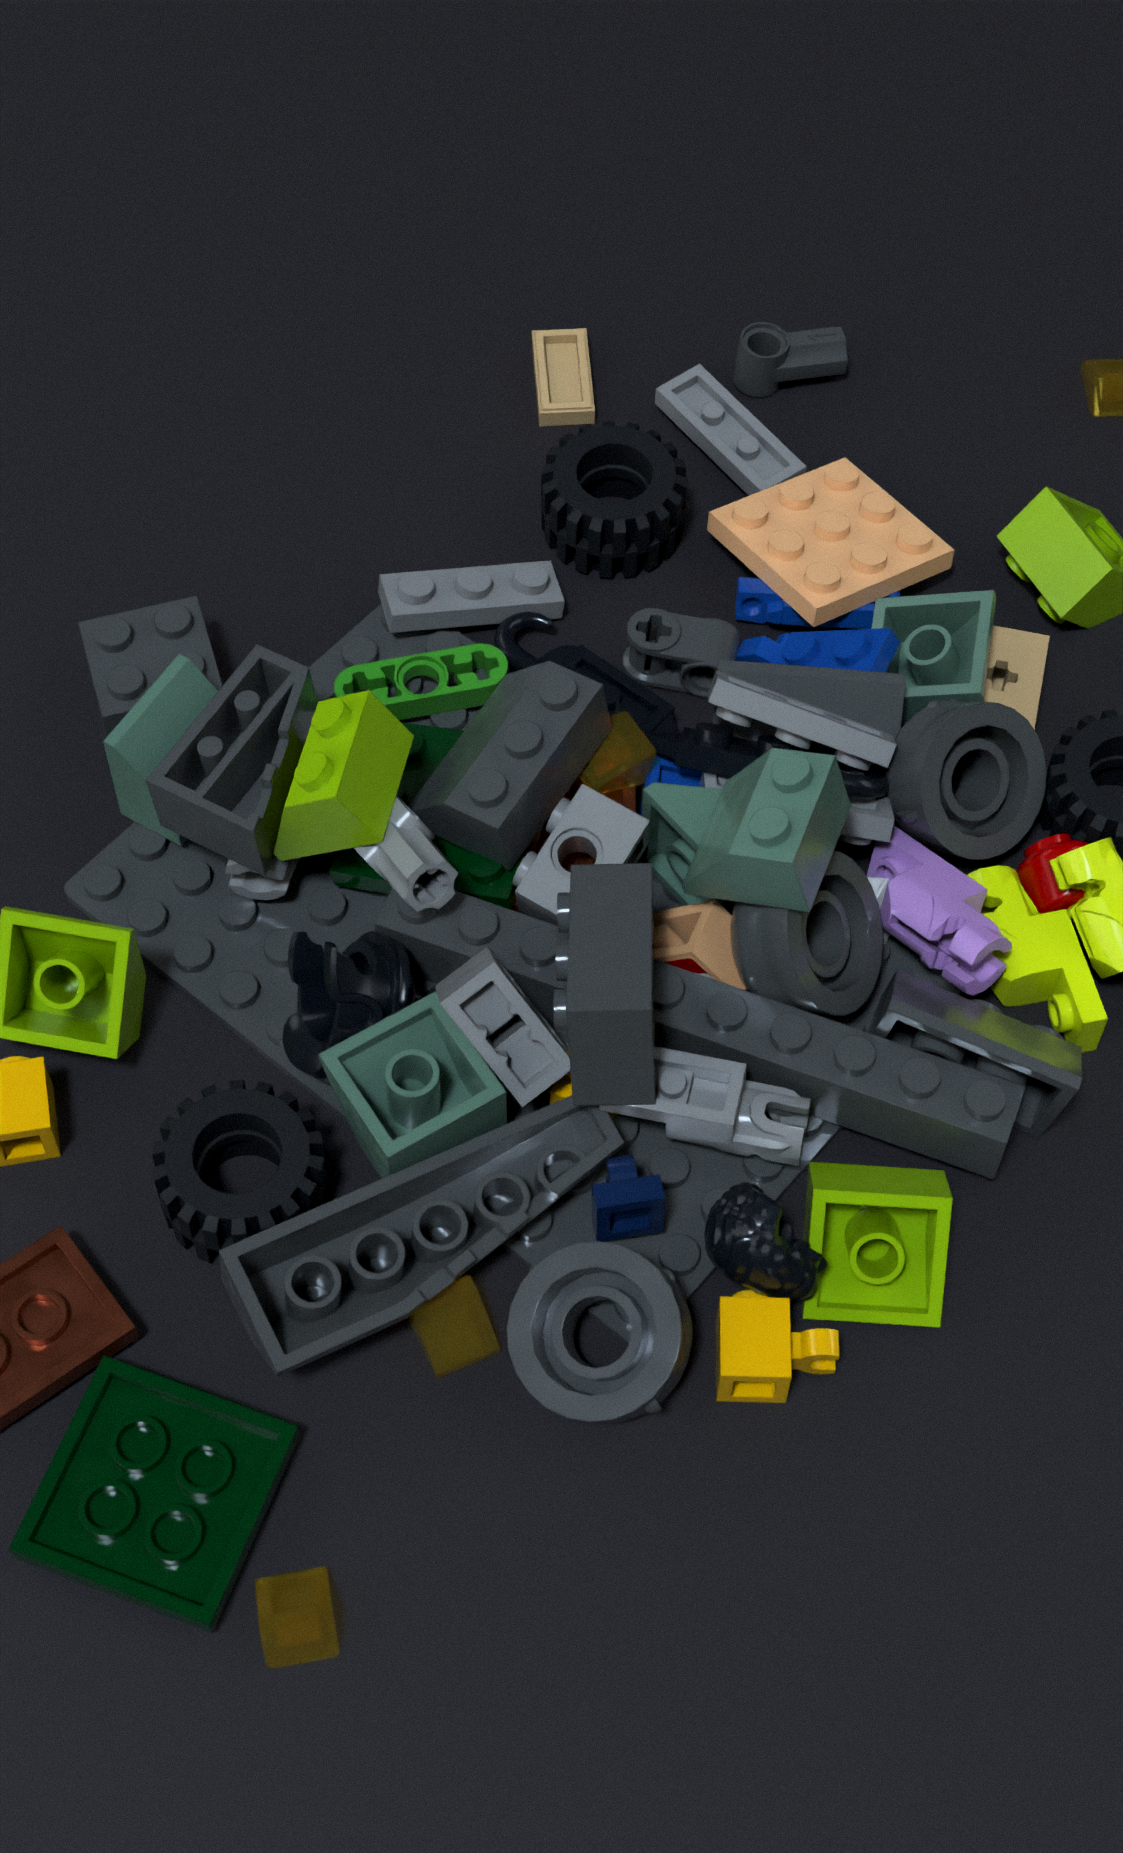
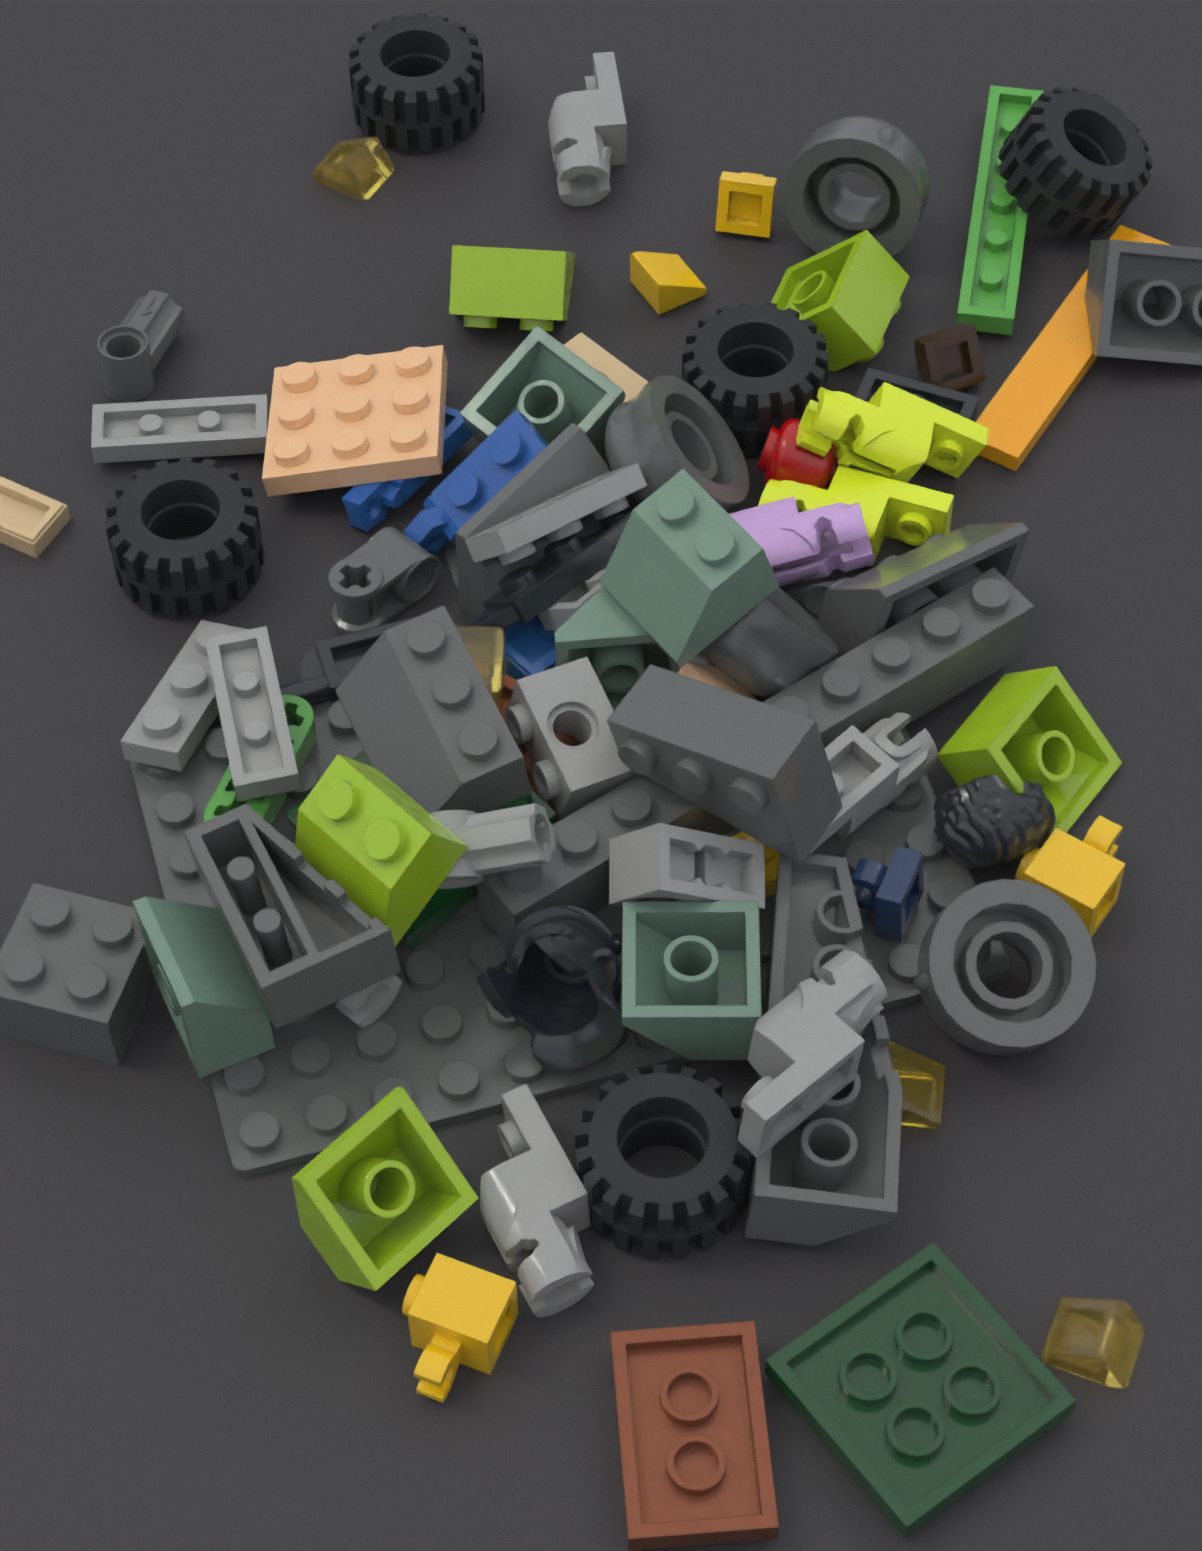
camera: 55 degrees left, 5 degrees down
none -> light grey plate [204,626,301,802]
none -> light grey plate [480,1084,594,1318]
none -> light grey plate [737,949,888,1159]

